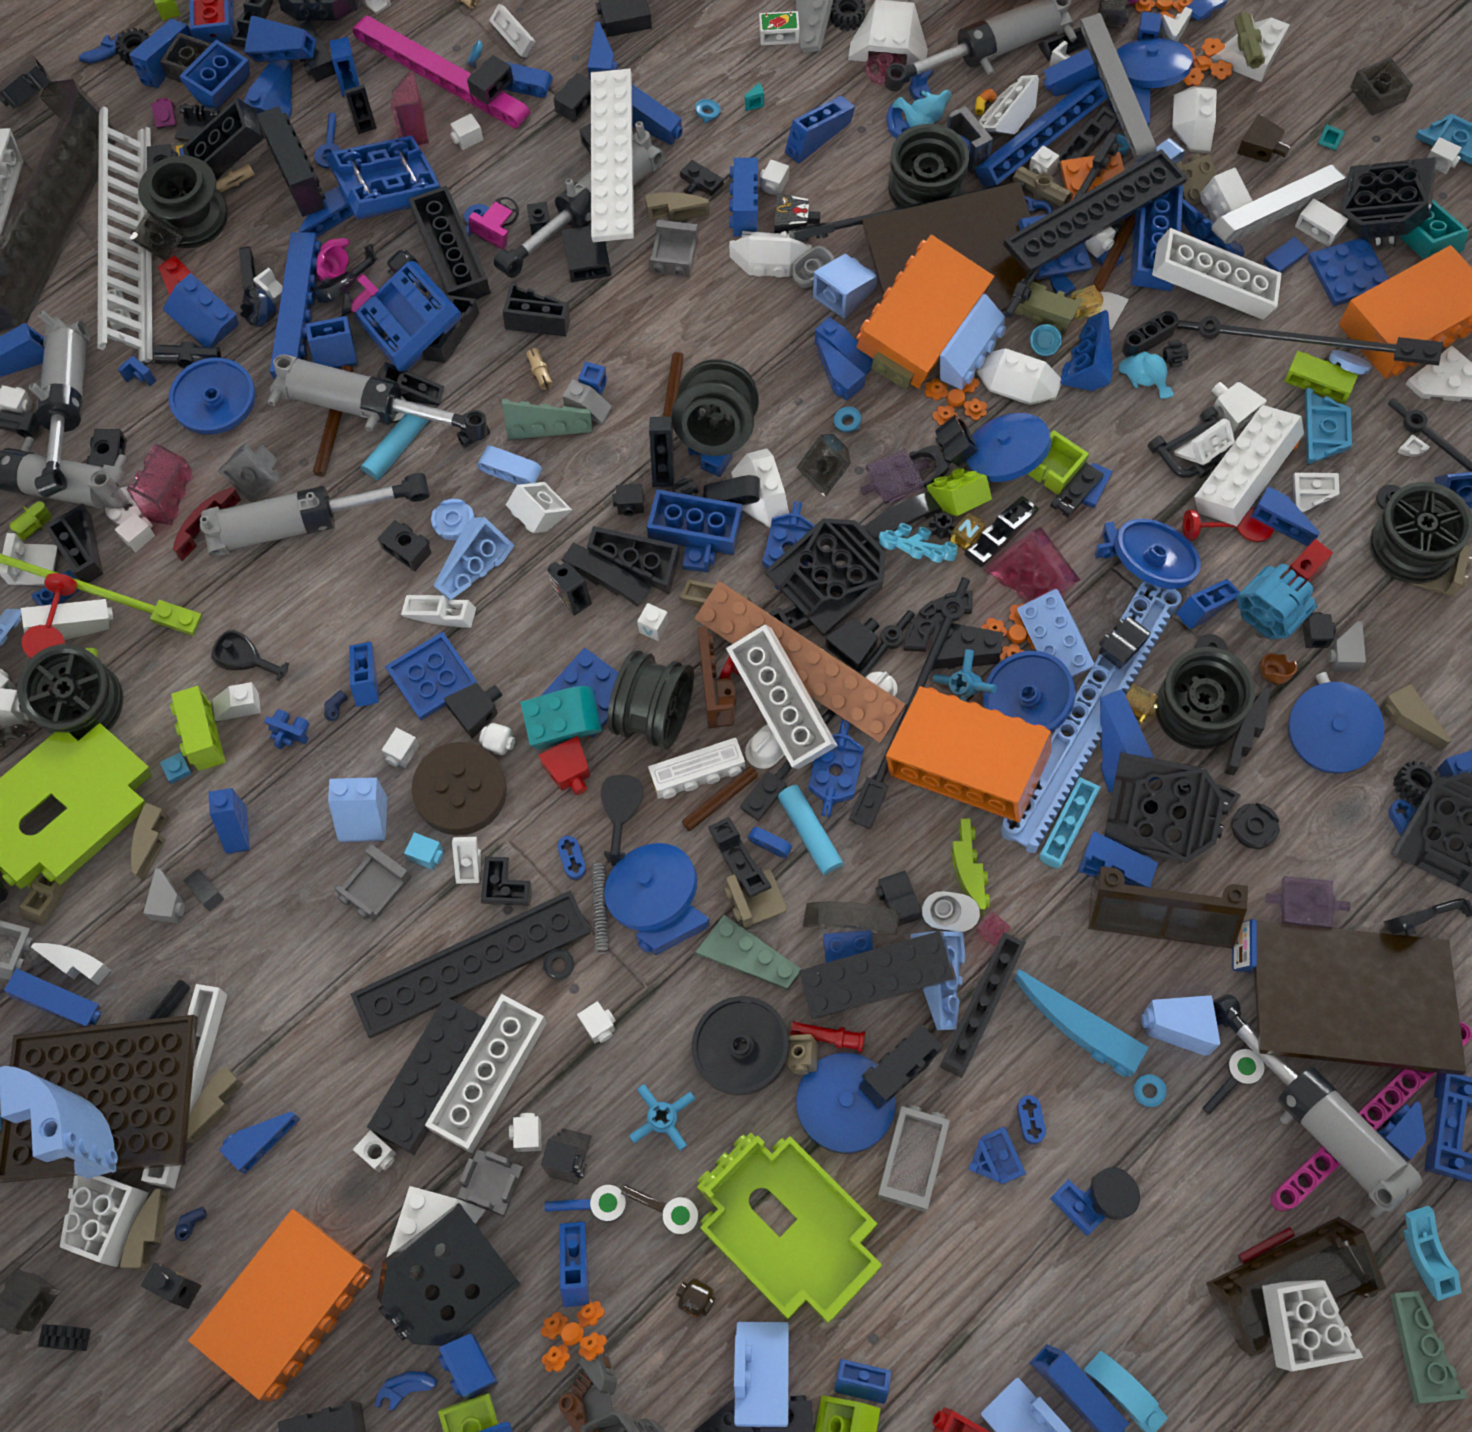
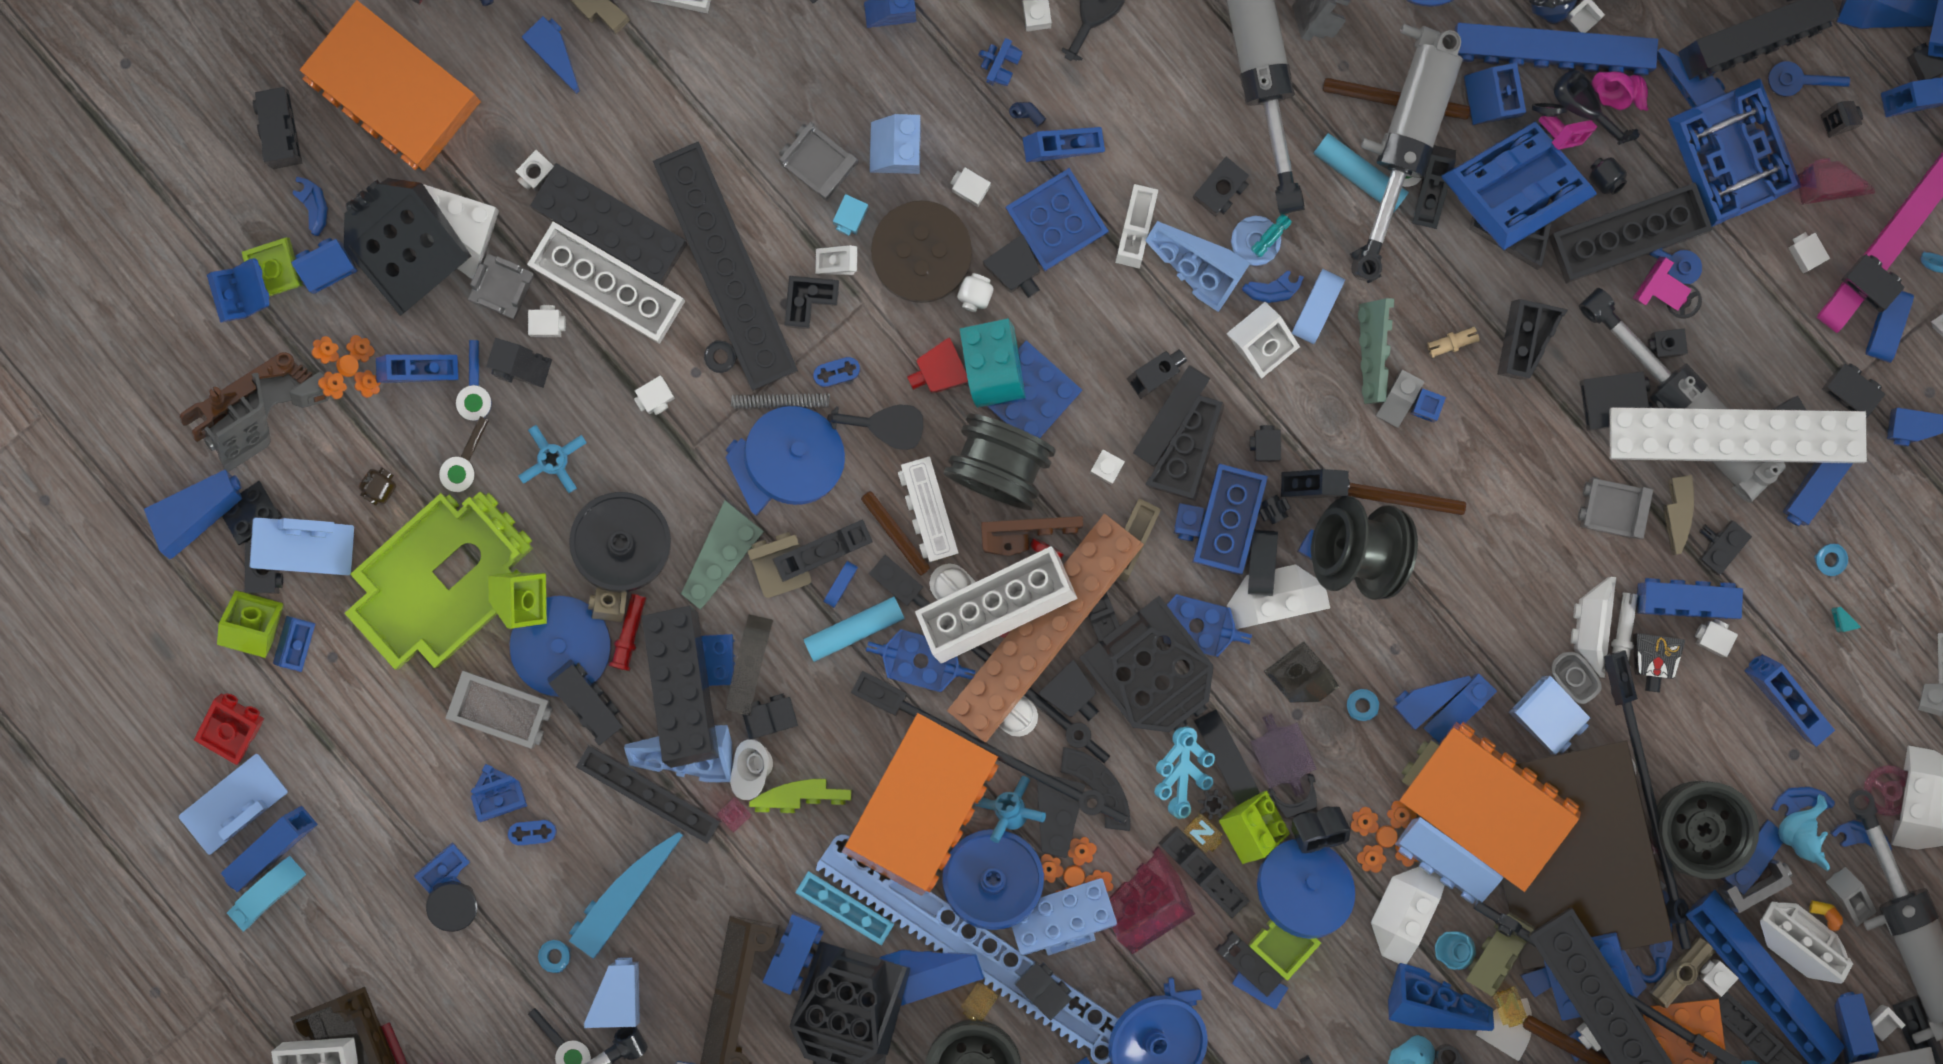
camera: 90 degrees right, 20 degrees up
none -> lime slope [488,573,547,629]
none -> blue piece [1242,270,1304,303]
none -> teal axle [1251,214,1292,257]
none -> light grey slope [1826,867,1877,927]

